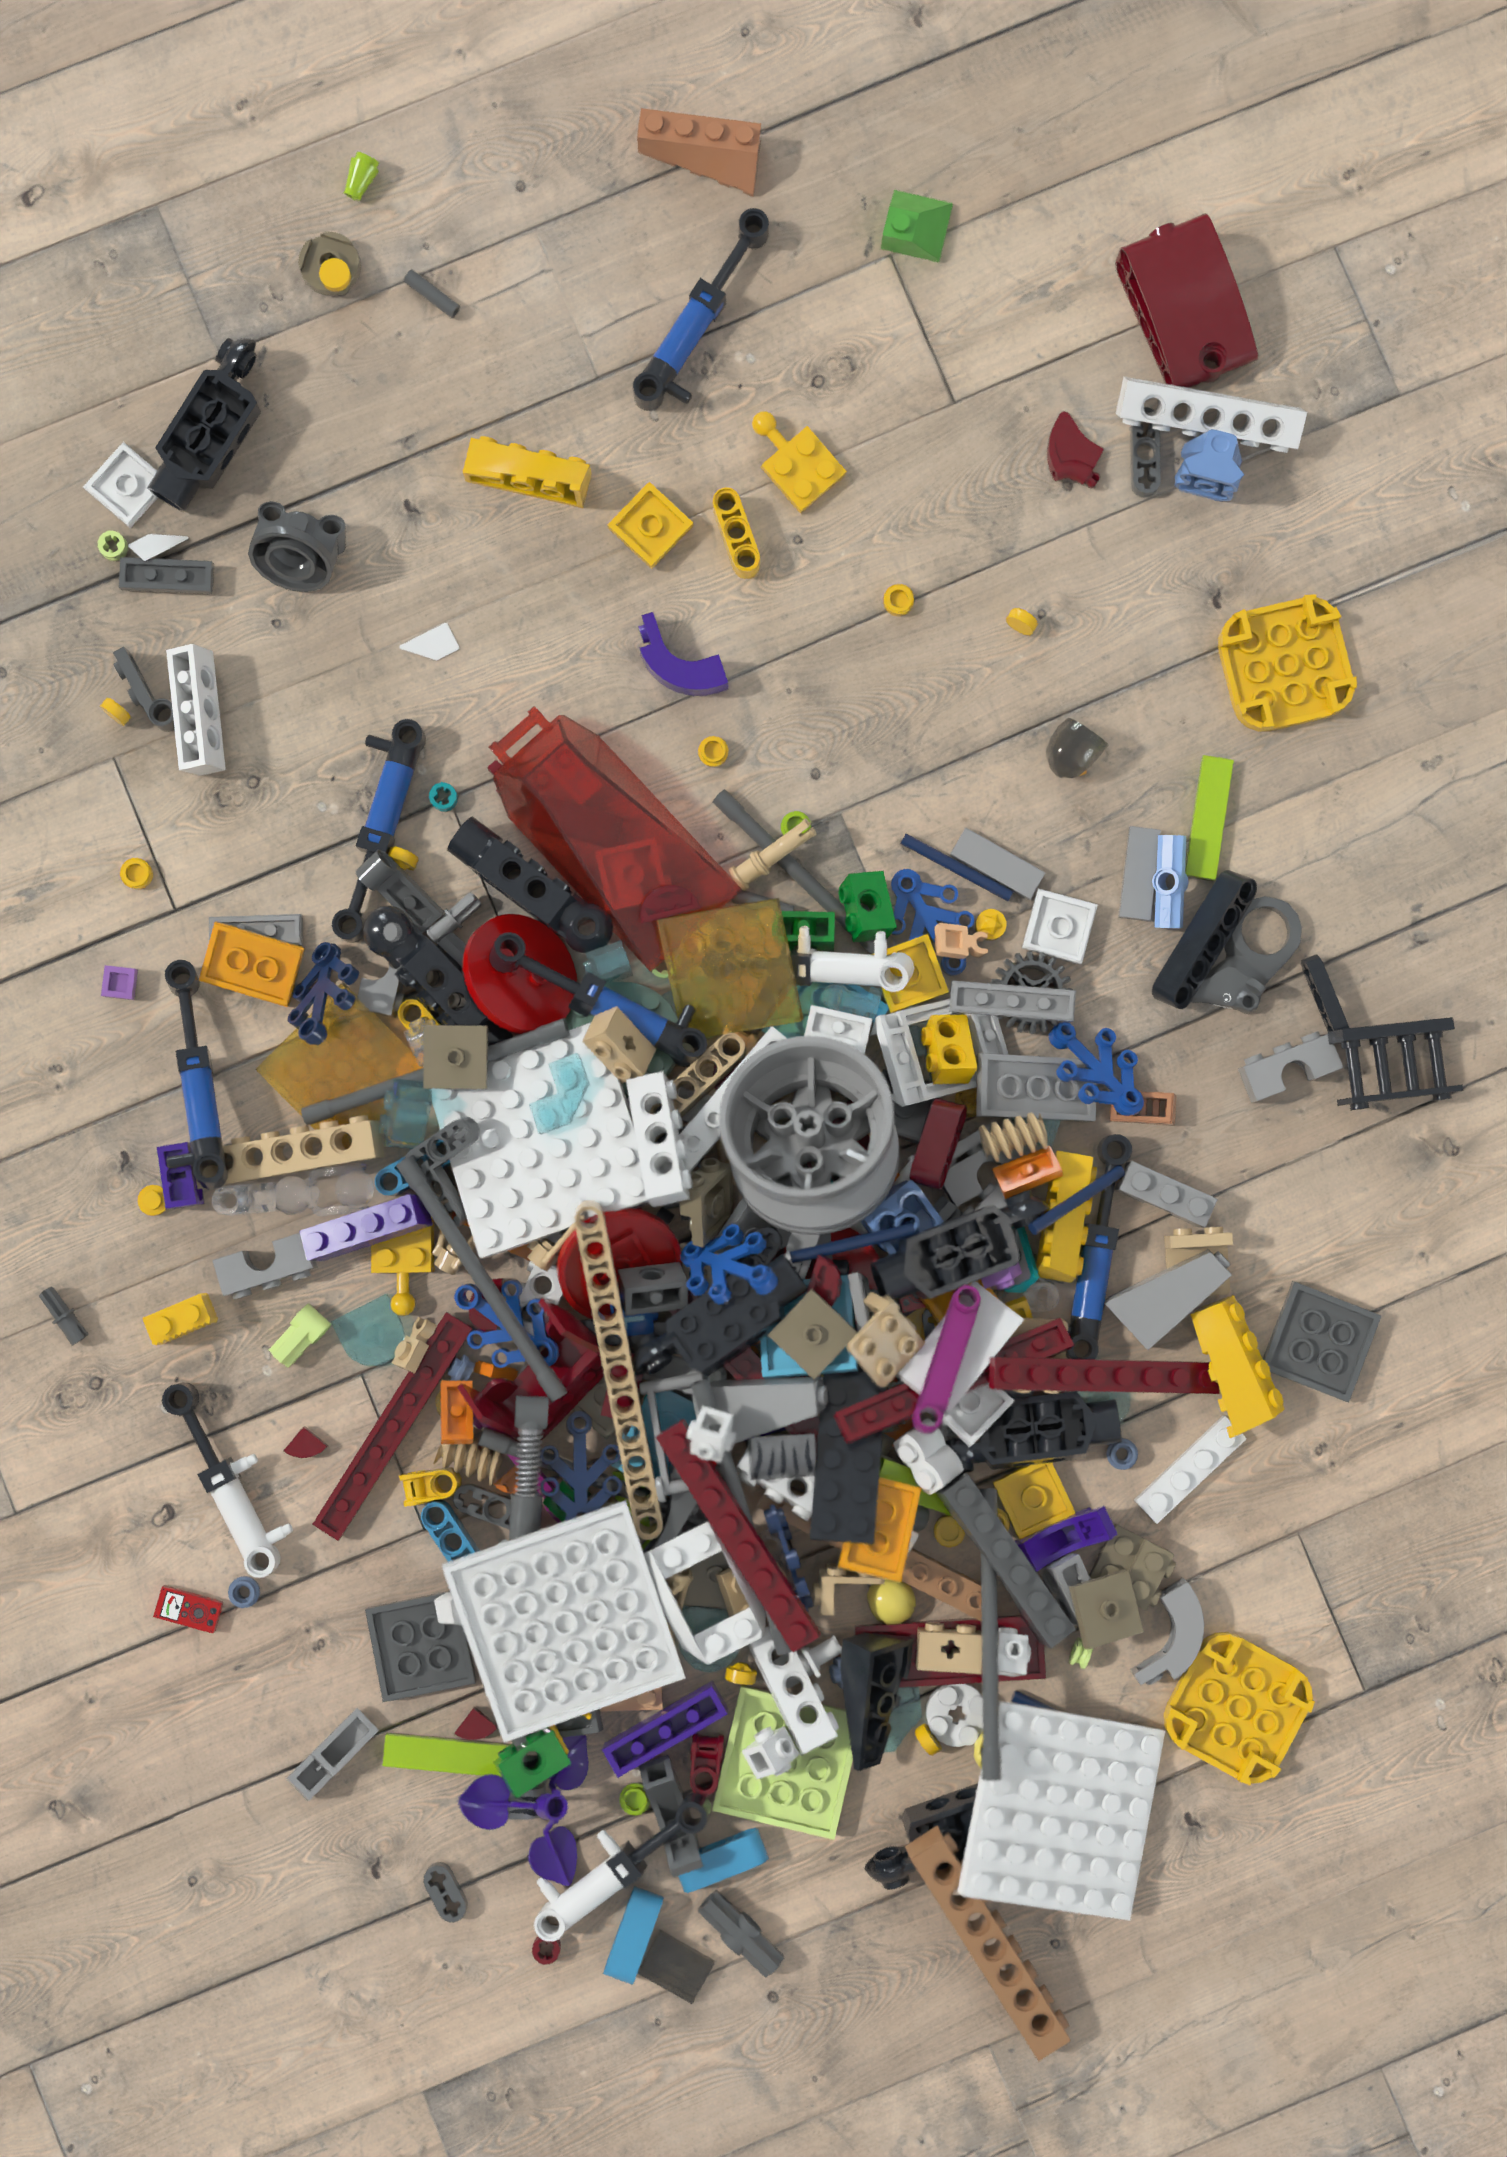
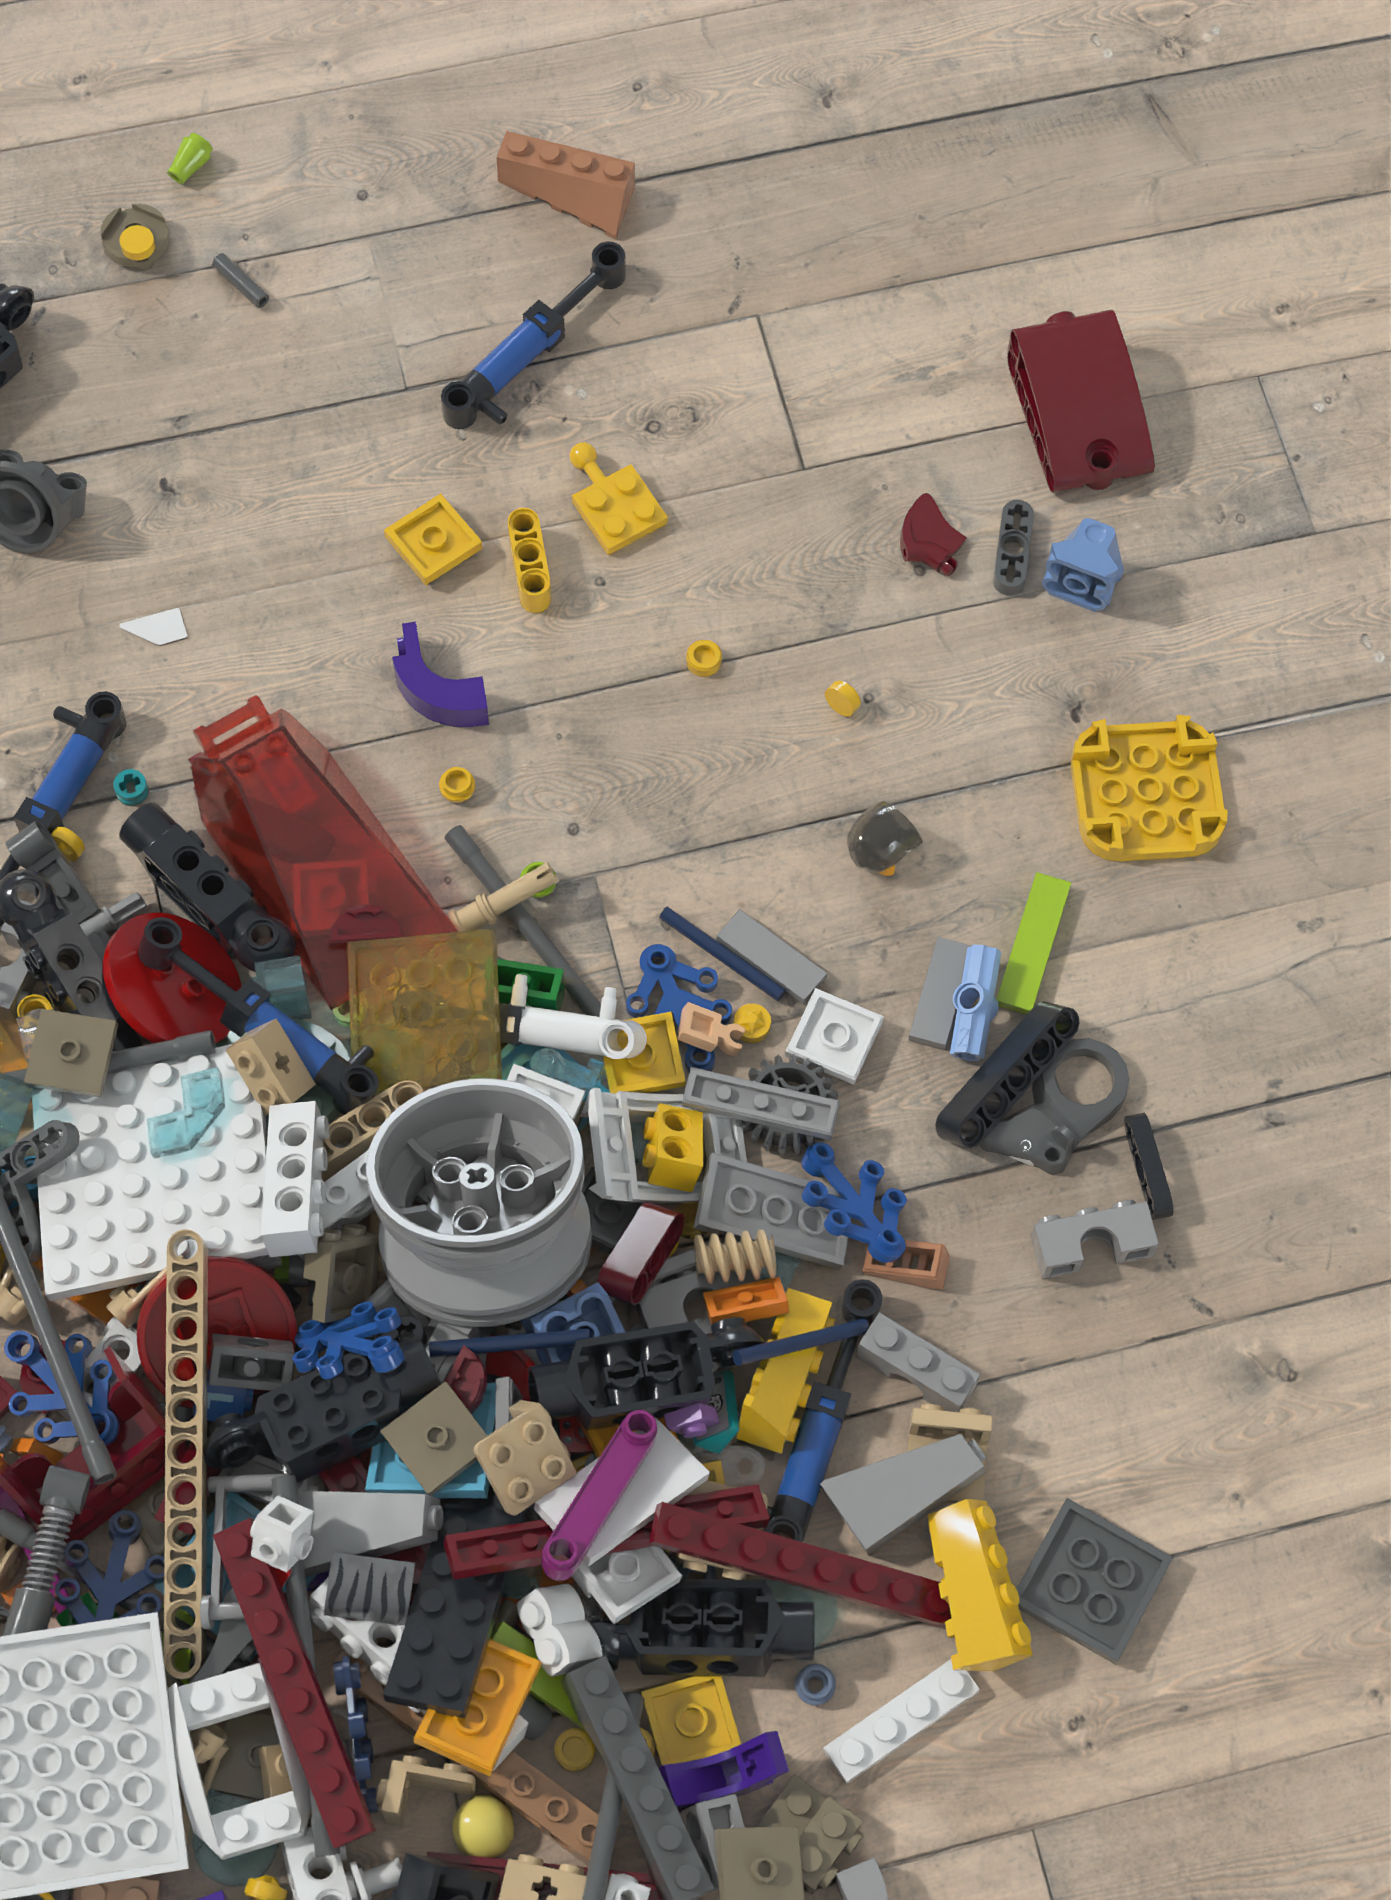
camera: 10 degrees right, 20 degrees down
yellow wedge [462,436,592,508] -> none
green brick [838,871,897,942] -> none
bright green slope [881,190,953,263] -> none
white brick [1116,377,1307,452] -> none
black fence [1327,1017,1463,1111] -> none

